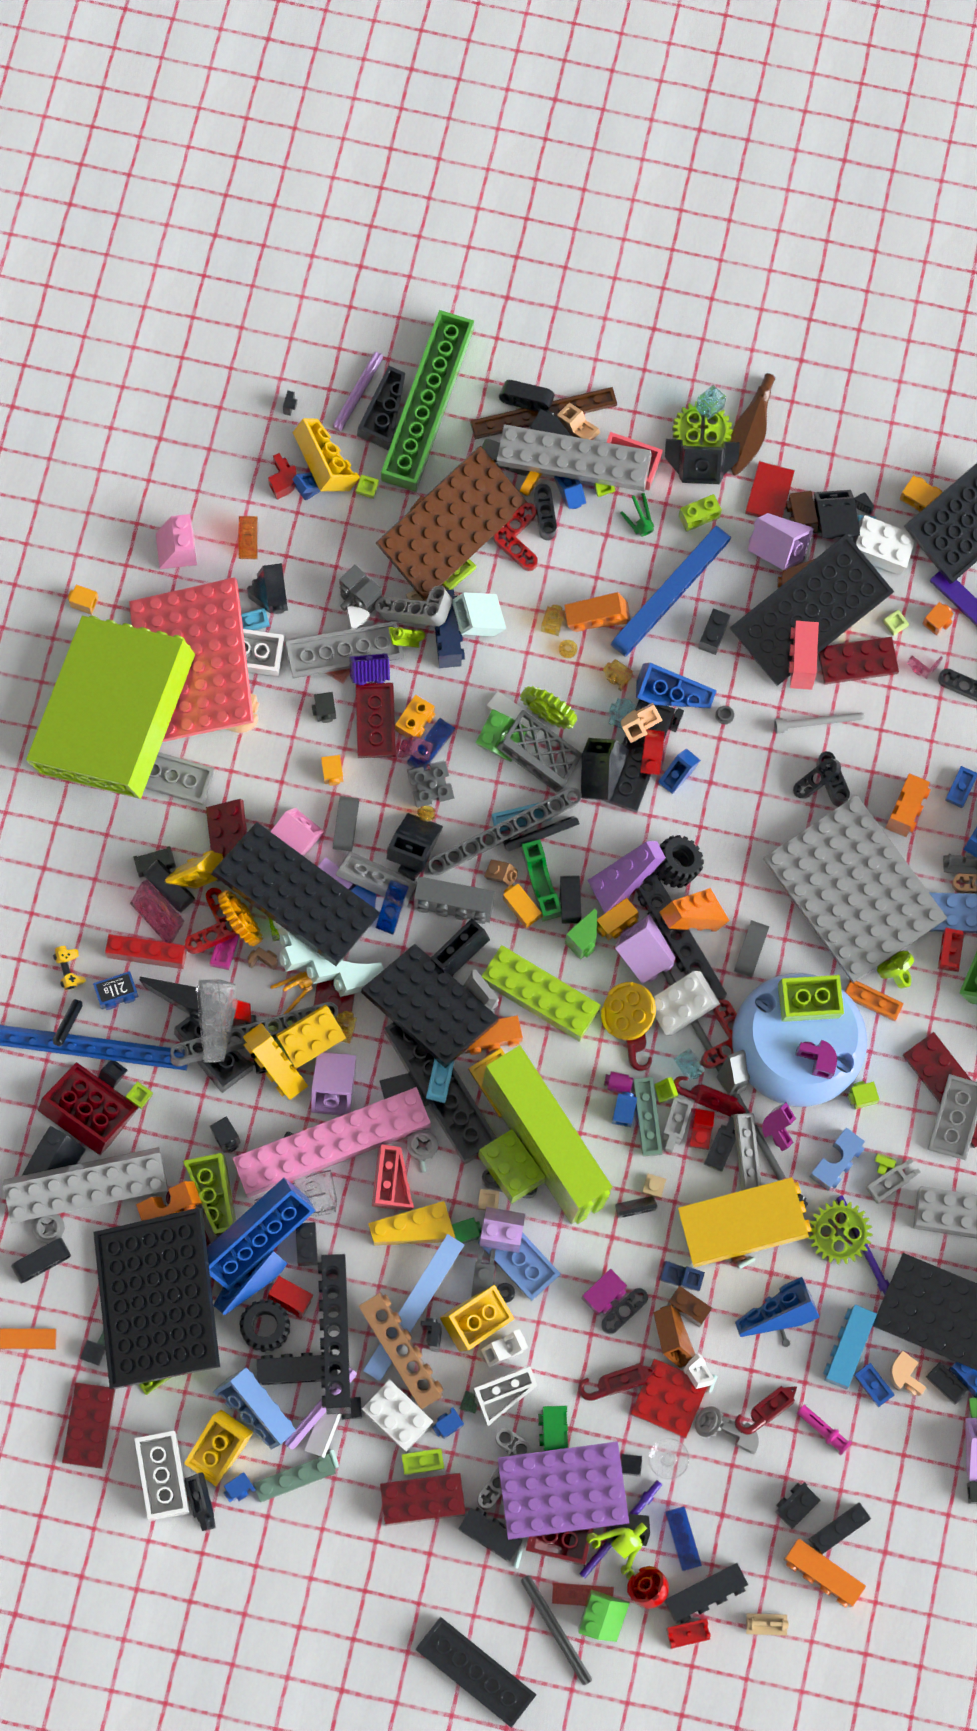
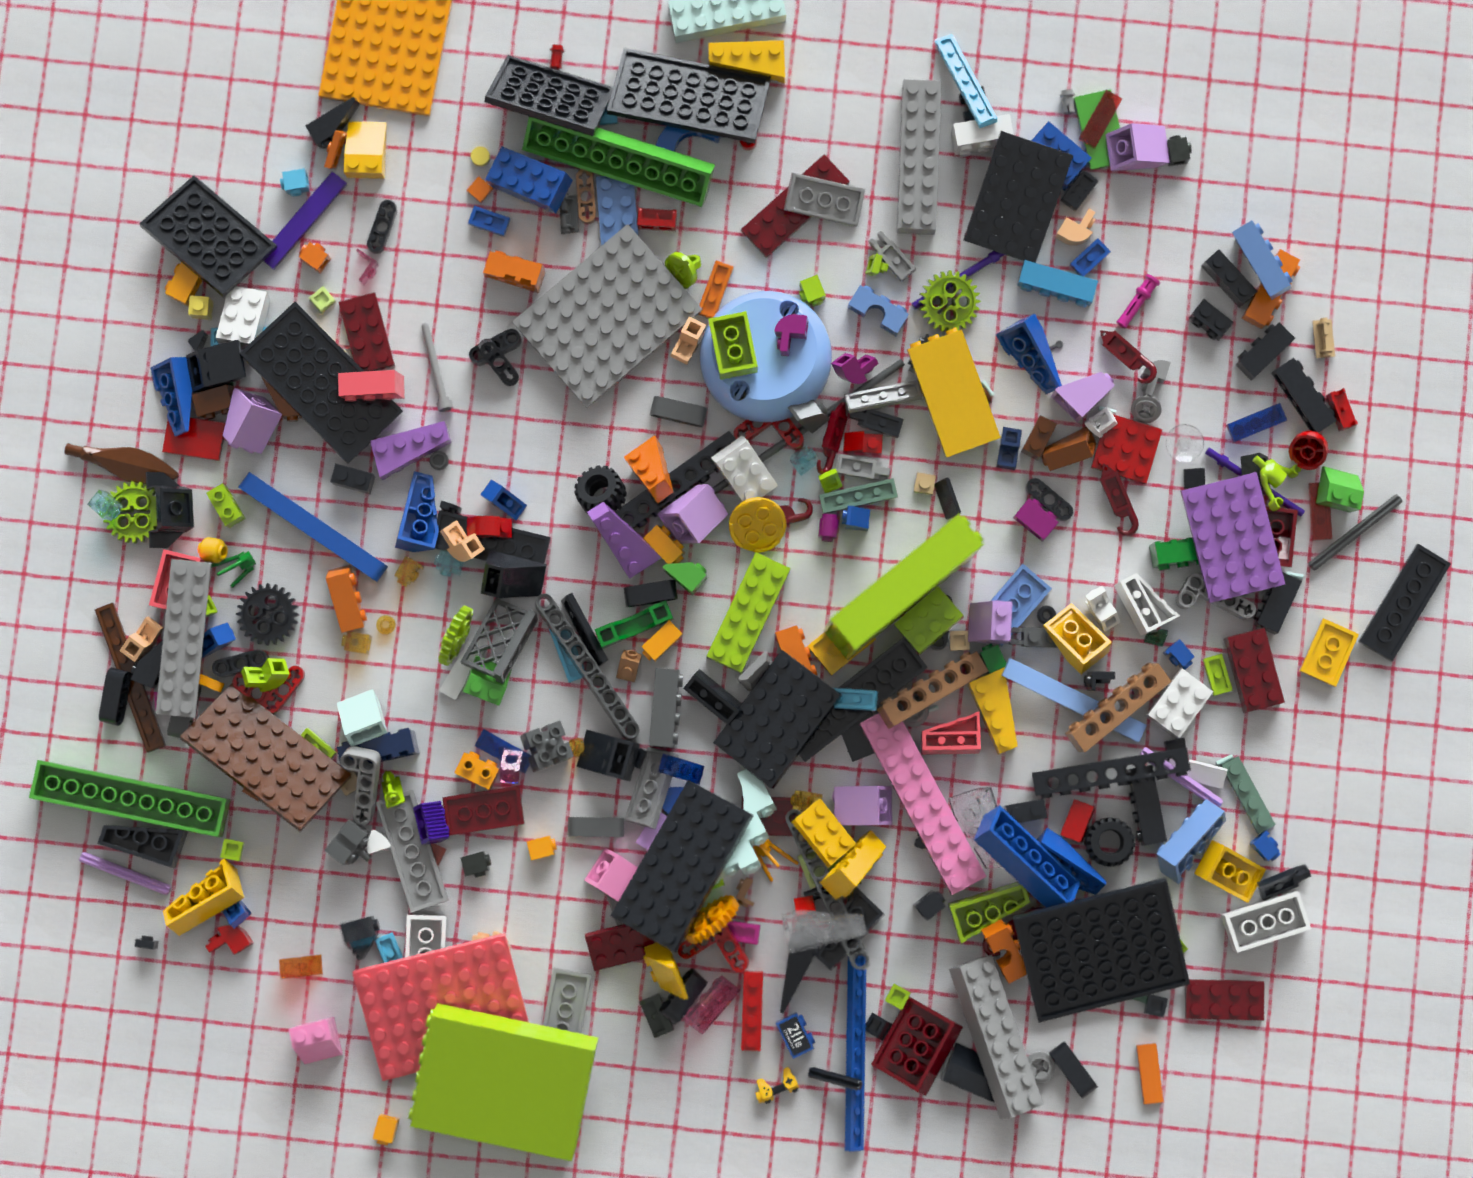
camera: 90 degrees left, 10 degrees up
none -> blue wedge [150,357,192,436]
none -> light yellow brick [188,295,214,320]
none -> yellow head [198,537,228,563]
none -> black gear [236,583,300,646]
none -> lime brick [241,658,290,692]
none -> medium lavender wedge [370,421,452,480]
none -> light nougat brick [670,317,706,365]
none -> medium nougat brick [877,651,988,729]
none -> lavender slope [1051,372,1115,423]
none -> medium blue wedge [1232,220,1293,300]
none -> black brick [1235,322,1295,381]
none -> yellow plate [1299,618,1359,687]

